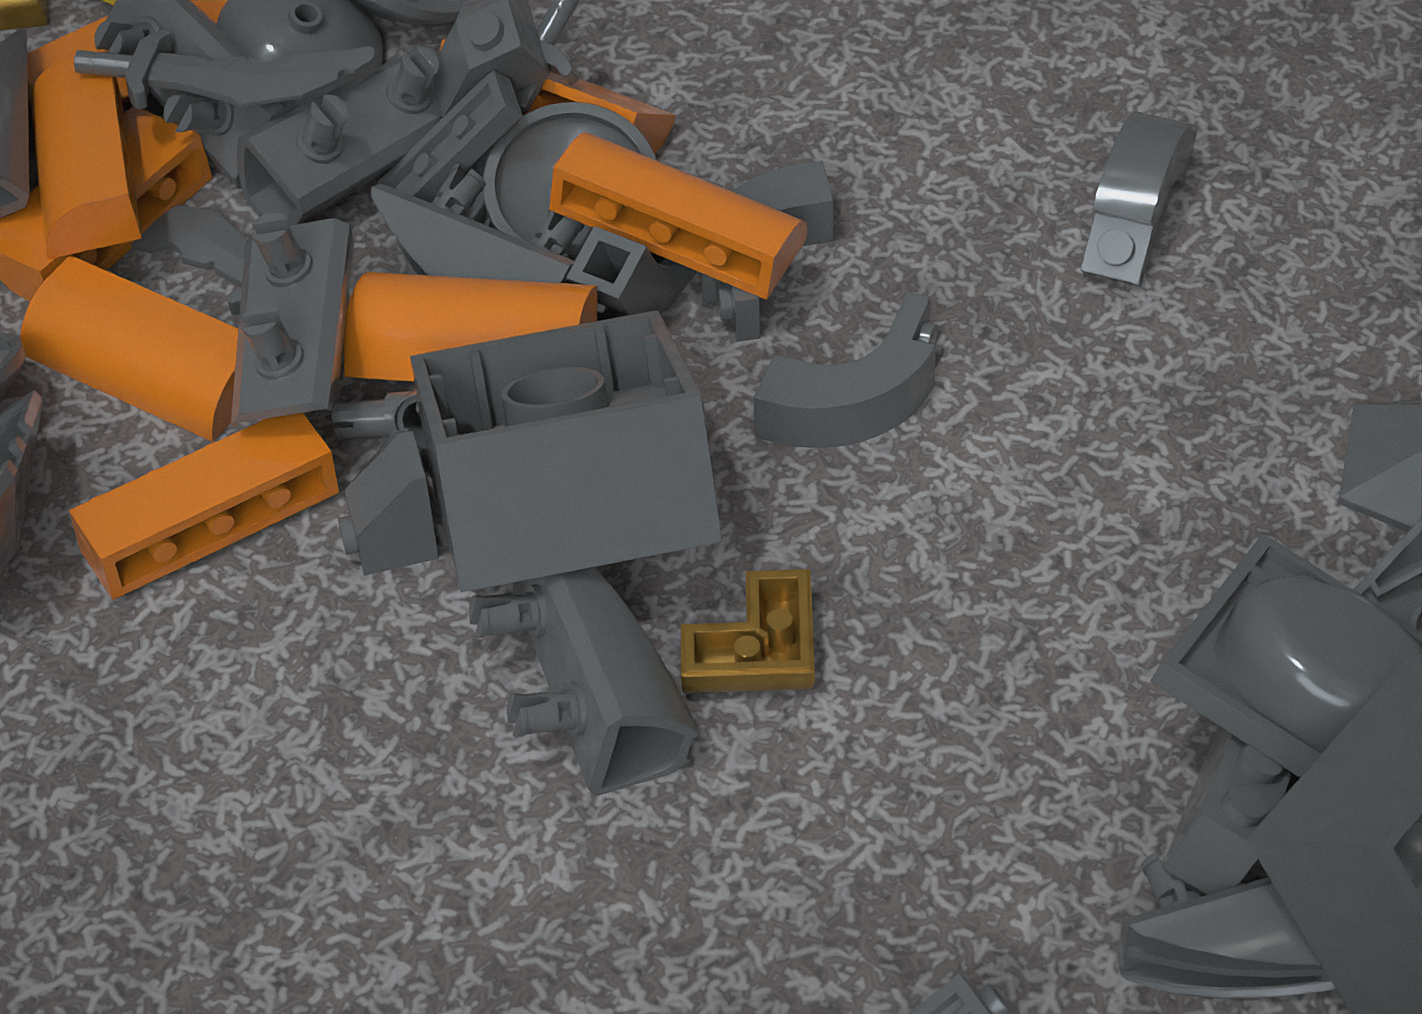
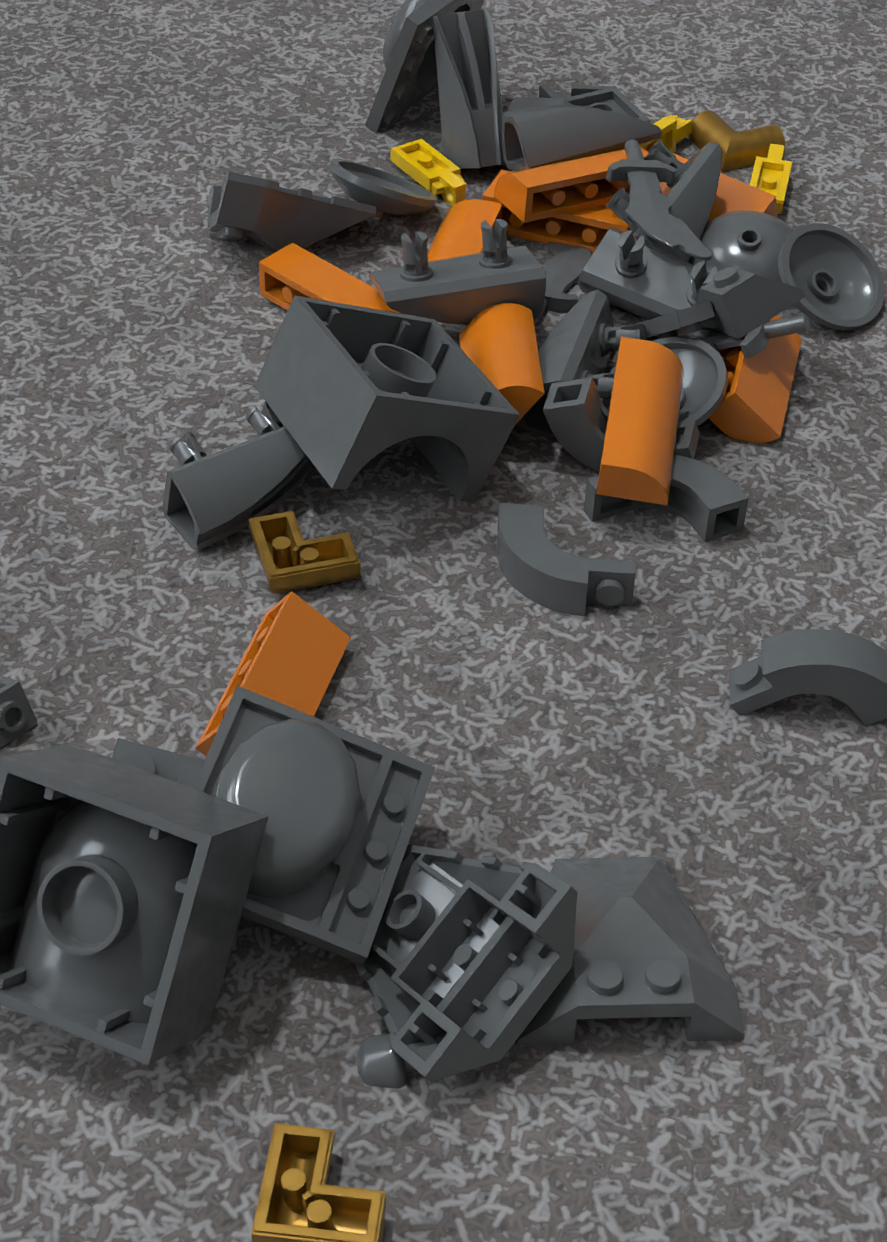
camera: 70 degrees right, 5 degrees down
none -> orange brick [195,591,351,756]

